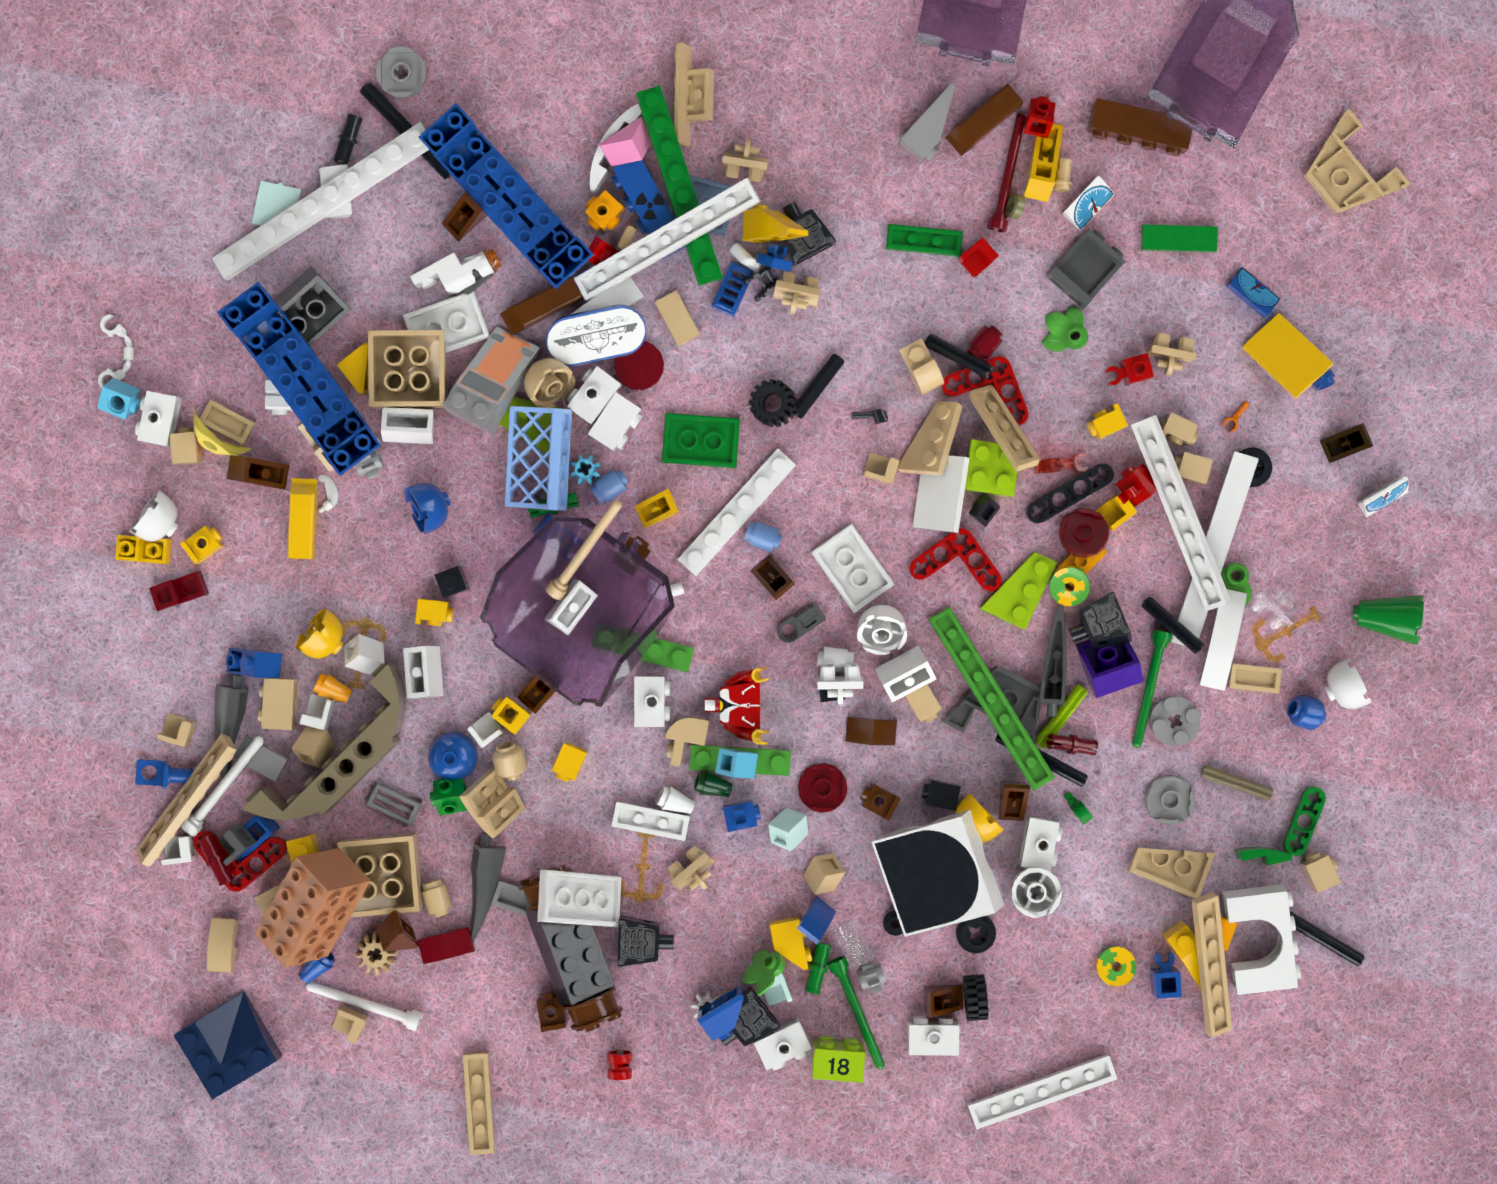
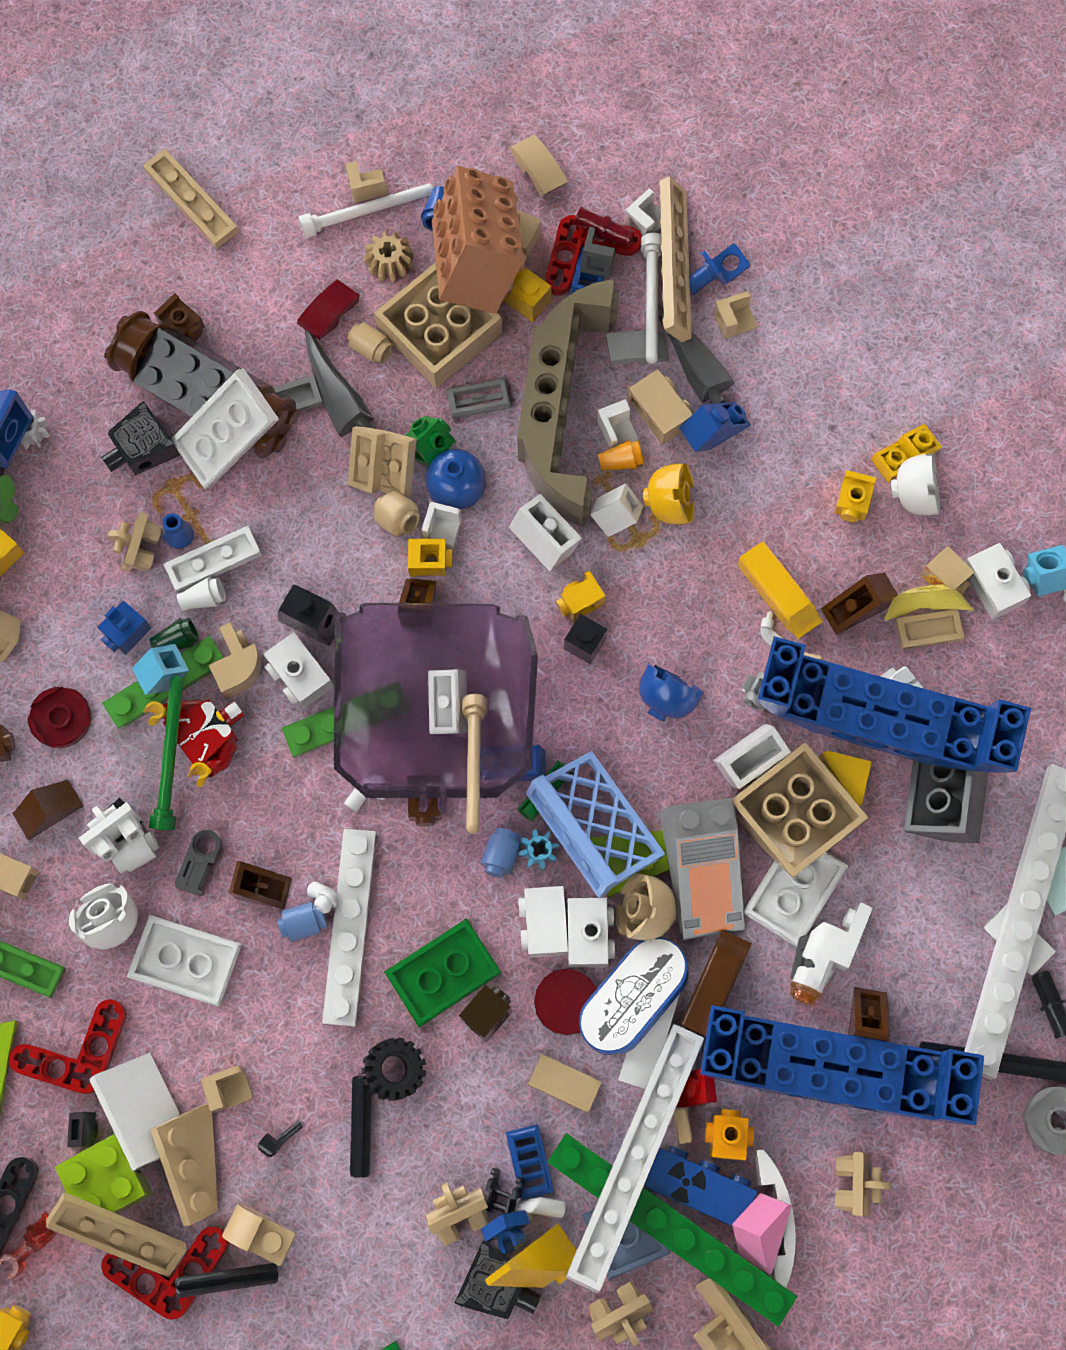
camera: 145 degrees right, 15 degrees down
dark red slope [149,571,209,611] -> none
dark blue slope [173,991,282,1100] -> none
tan panel [292,726,336,768] -> none
reddish brown slope [377,910,419,951] -> none
yellow brick [552,741,588,782] -> none
red wheel [607,1051,632,1080] -> none
yellow slope [634,489,680,529] -> none
light aqua panel [768,808,808,851] -> none
white brick [875,645,936,703] -> none
dark red brick [966,325,1003,360] -> none
none -> green piece [149,675,183,830]
none -> blue cone [163,513,194,549]
none -> black torso [278,584,344,646]
none -> white arm [307,882,338,913]
none -> dark brown brick [459,985,512,1043]
none -> tan hips [835,1152,891,1216]

